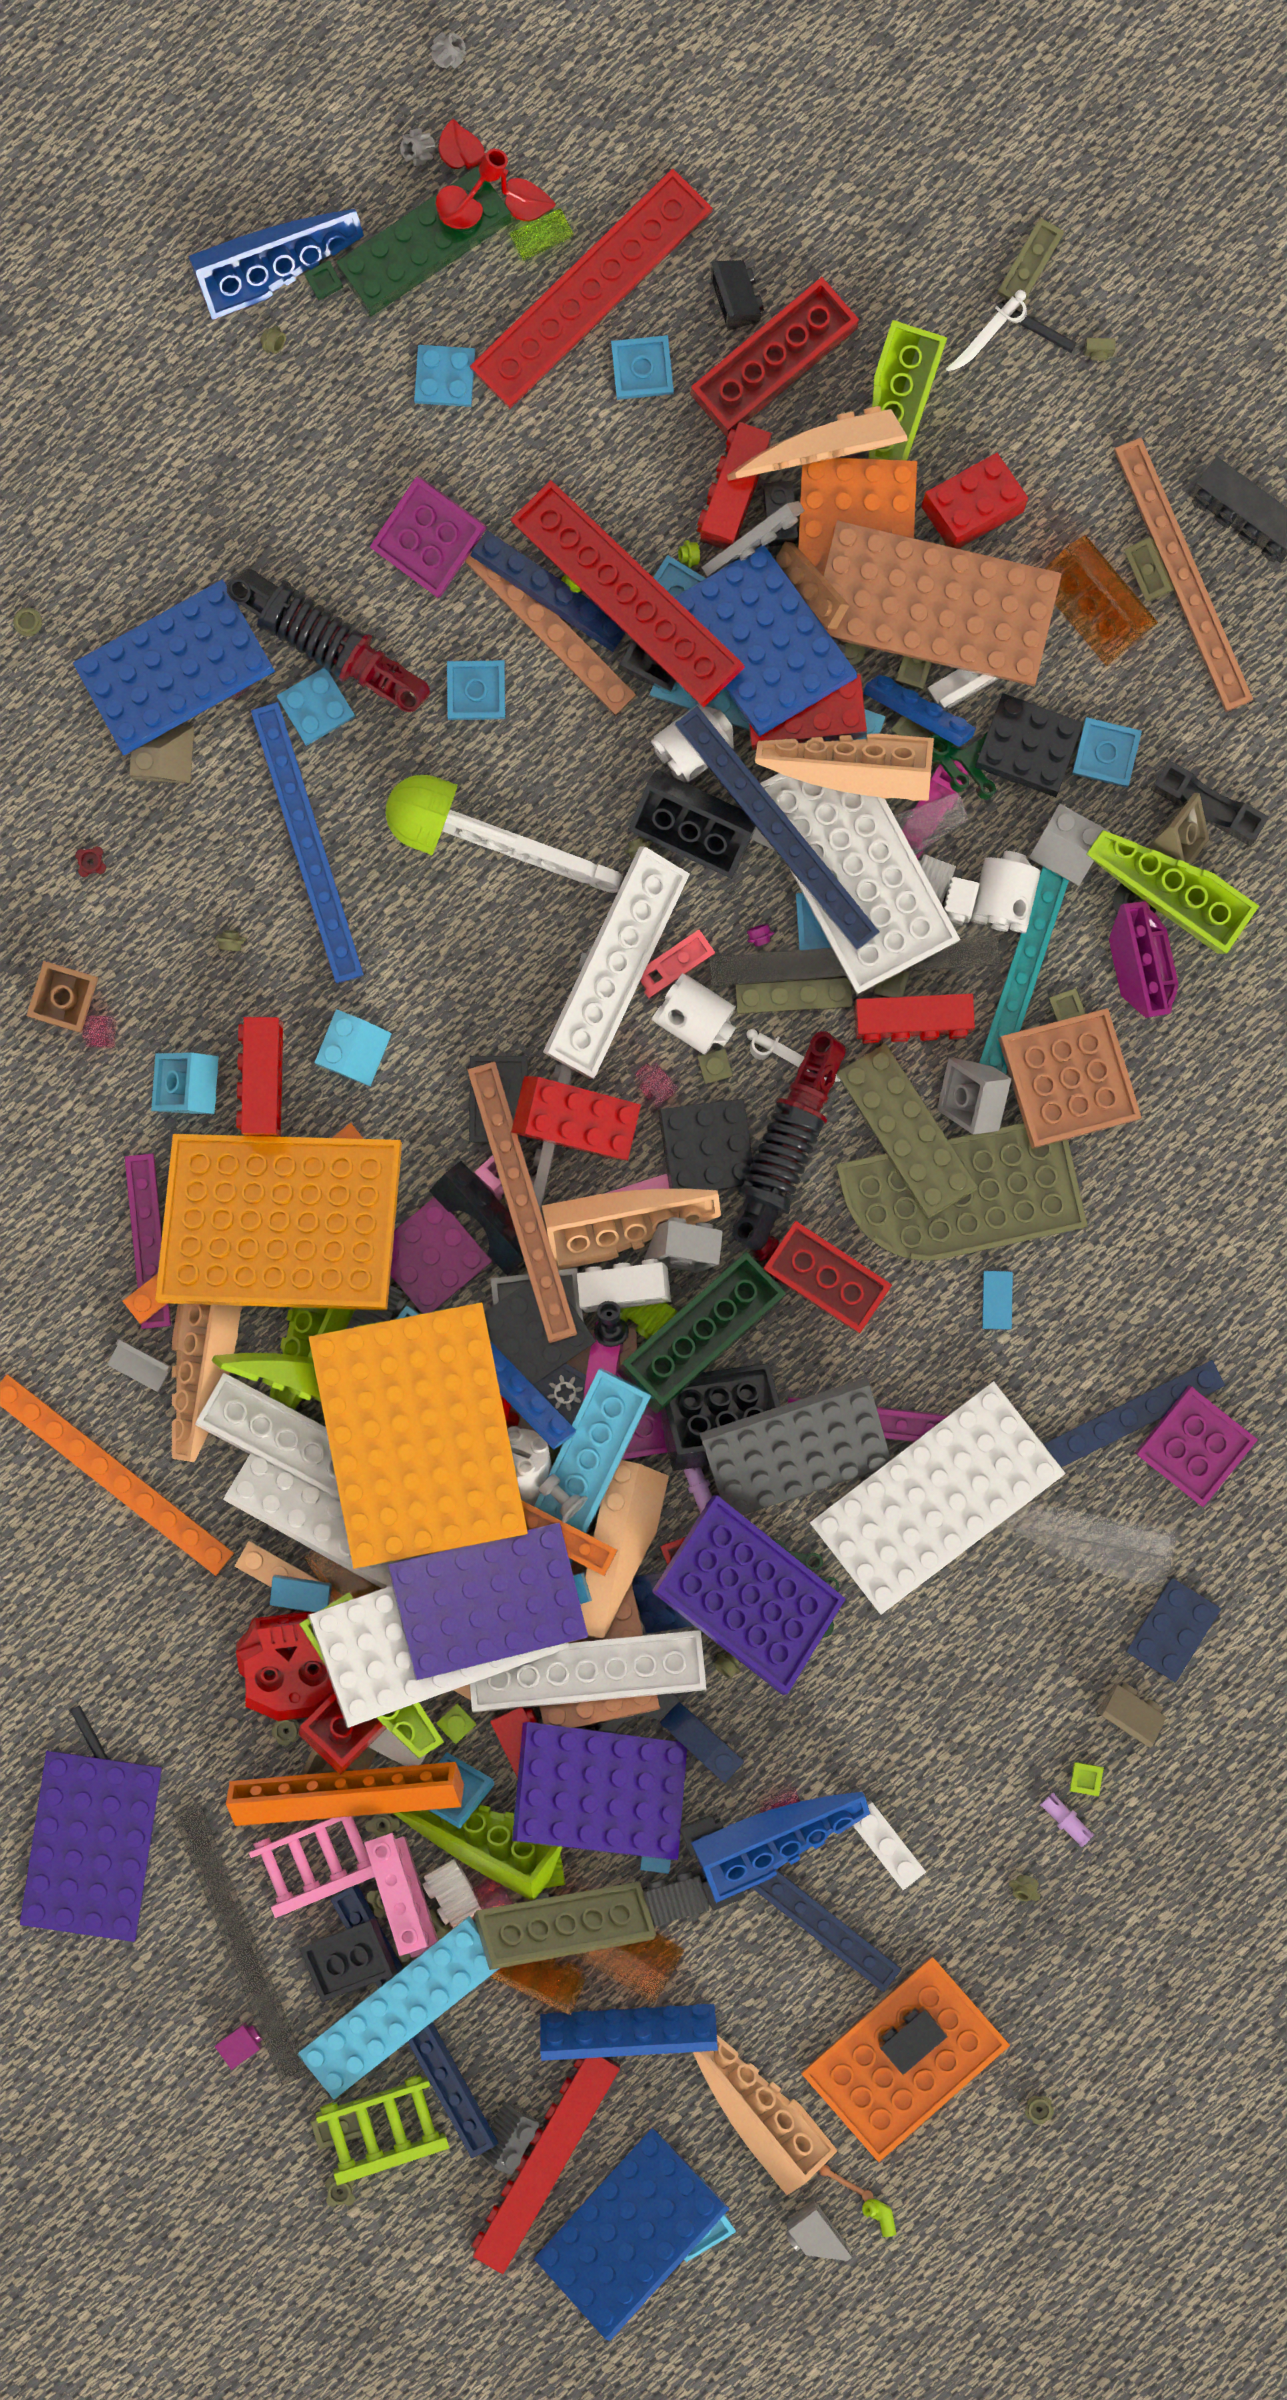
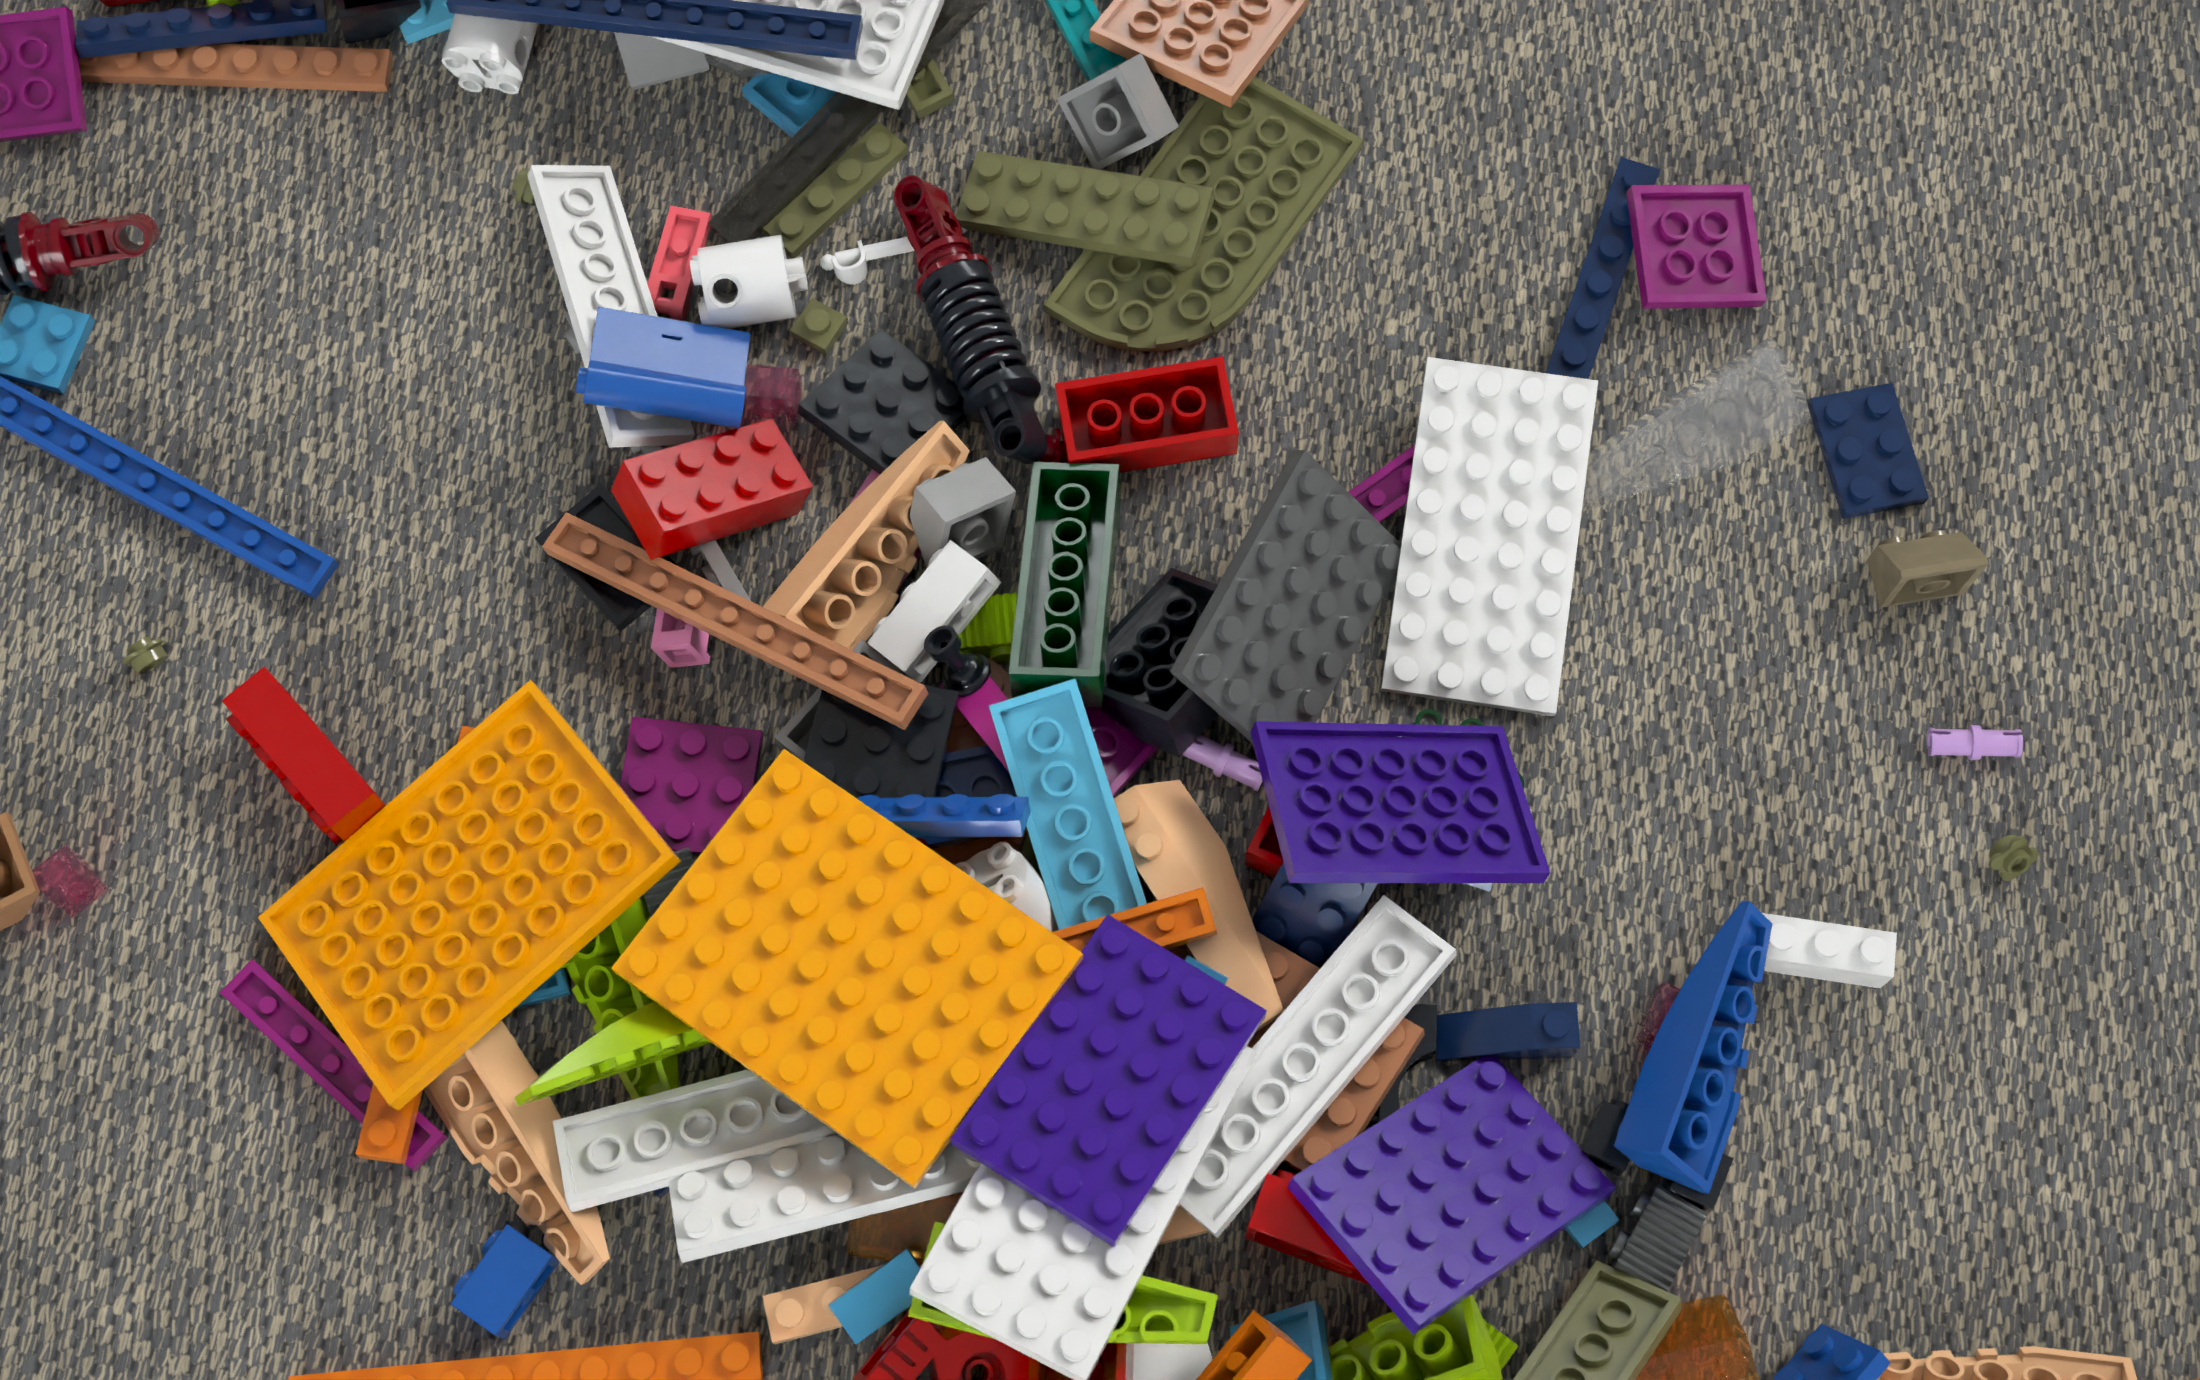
camera: 45 degrees left, 15 degrees down
light grey panel [107,1339,172,1392] -> none
medium azure slope [151,1053,219,1114] -> none
medium azure slope [315,1009,392,1087] -> none
piece [385,775,623,893] -> none
black arch [429,1161,524,1276] -> none
lime plate [436,1703,477,1744] -> none
dark azure plate [447,660,505,720] -> none
light grey piece [538,1474,588,1523] -> none
light grey gear [547,1375,583,1411] -> none
black brick [628,769,757,879] -> none
olive plate [713,1652,740,1679] -> none
magenta plate [747,923,774,947] -> none
dark blue plate [751,1869,902,1992] -> none
orange plate [801,1956,1010,2162] -> none
red brick [854,993,975,1044] -> none
black piece [879,2006,948,2075] -> none
dark azure tile [982,1271,1013,1330] -> none
lime plate [1069,1762,1104,1796] -> none
none -> blue brick [450,1224,559,1340]
none -> door [575,306,750,429]

